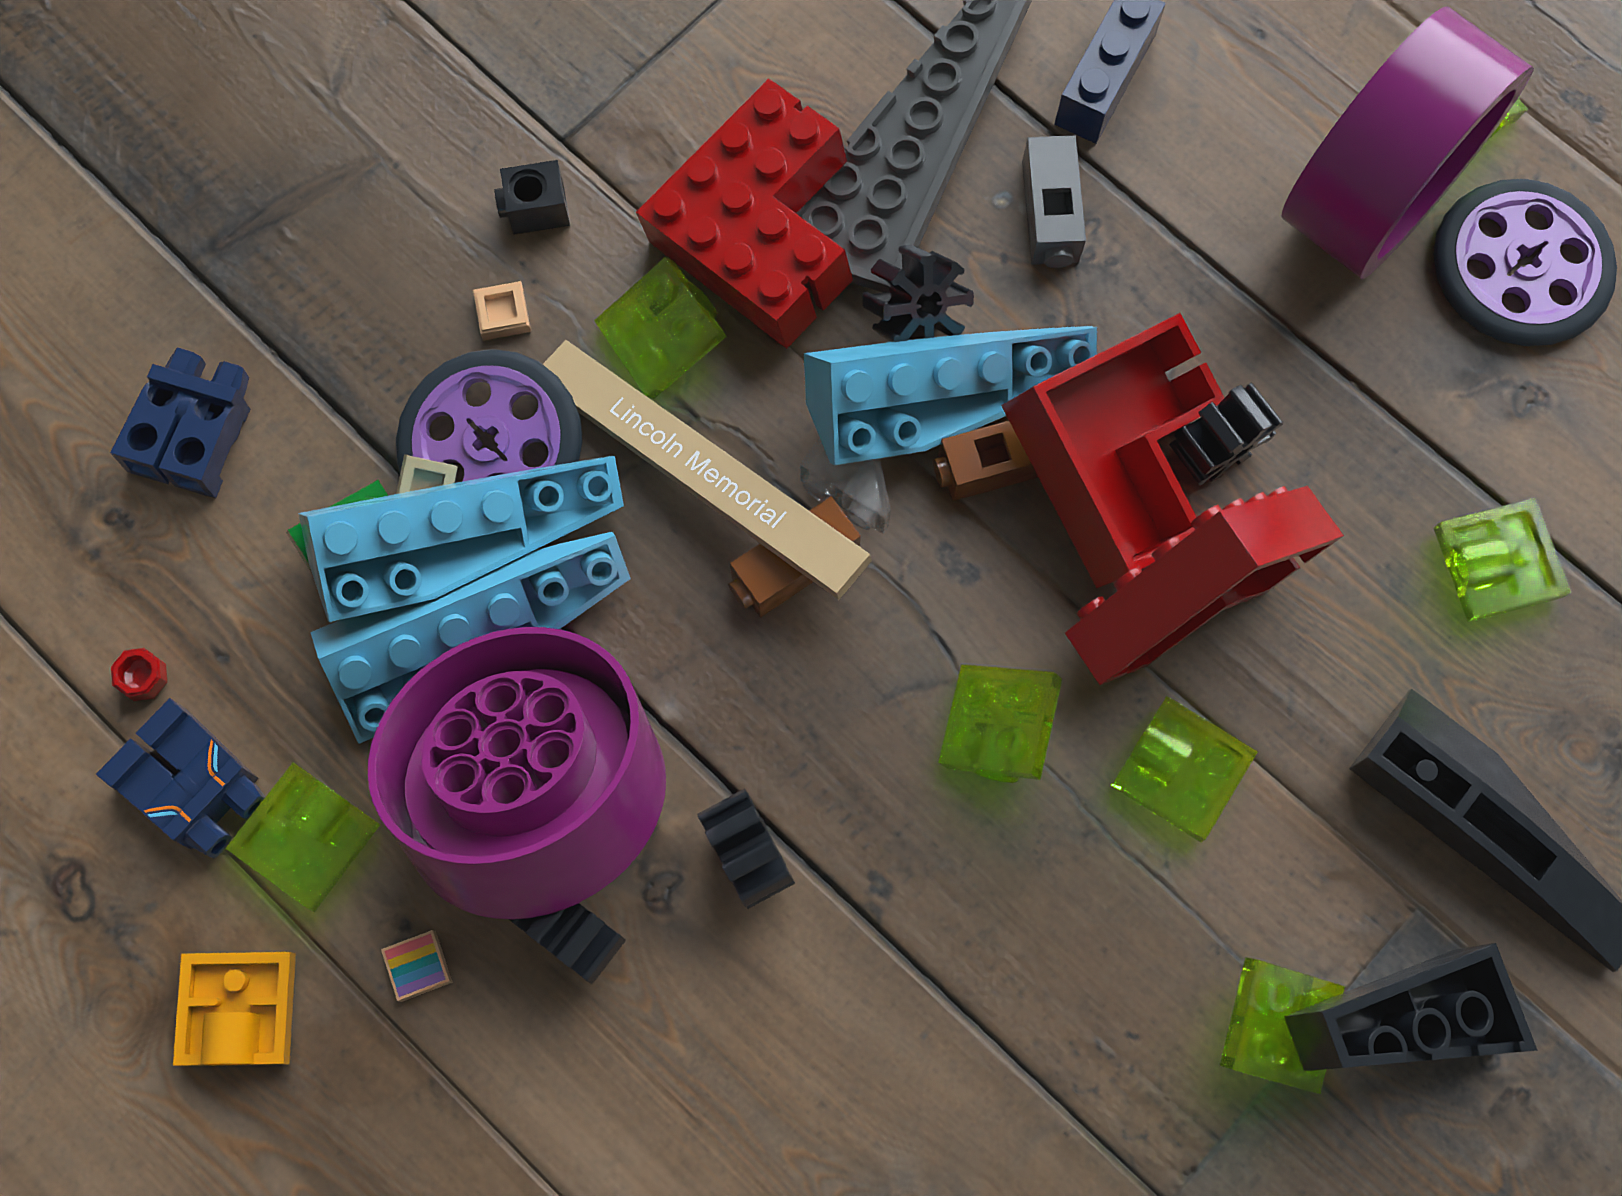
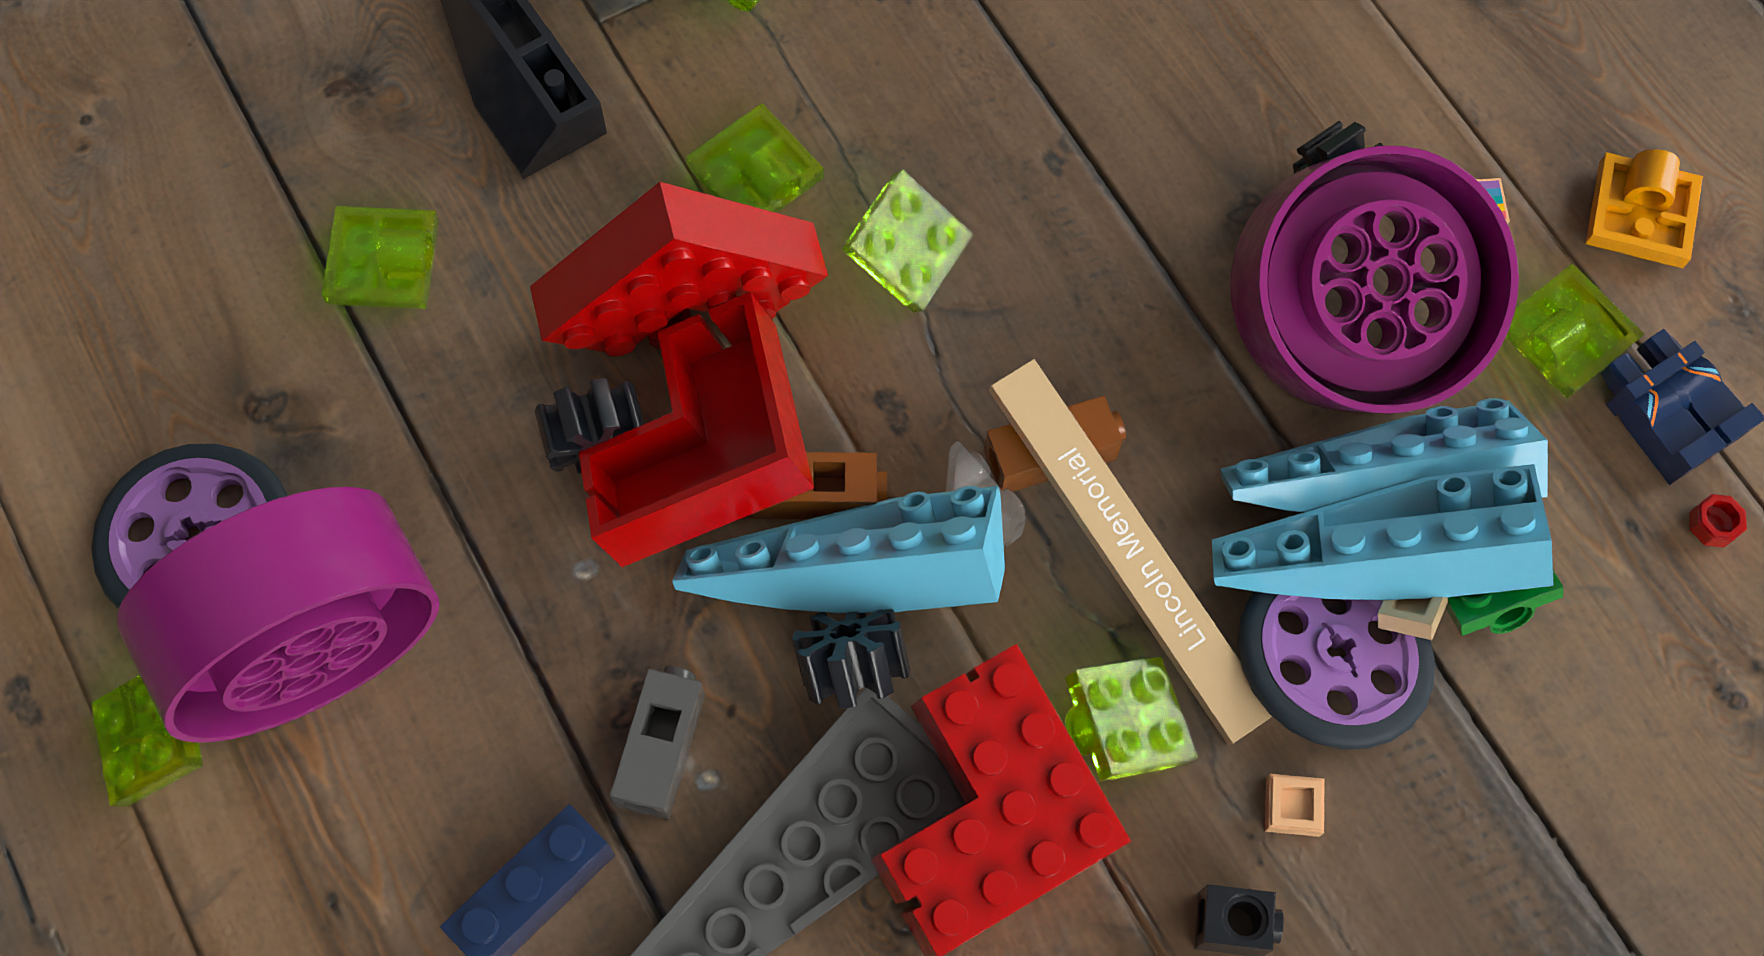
camera: 165 degrees left, 5 degrees down
dark blue hips [110,347,251,499] -> none
black gear [697,789,795,909] -> none

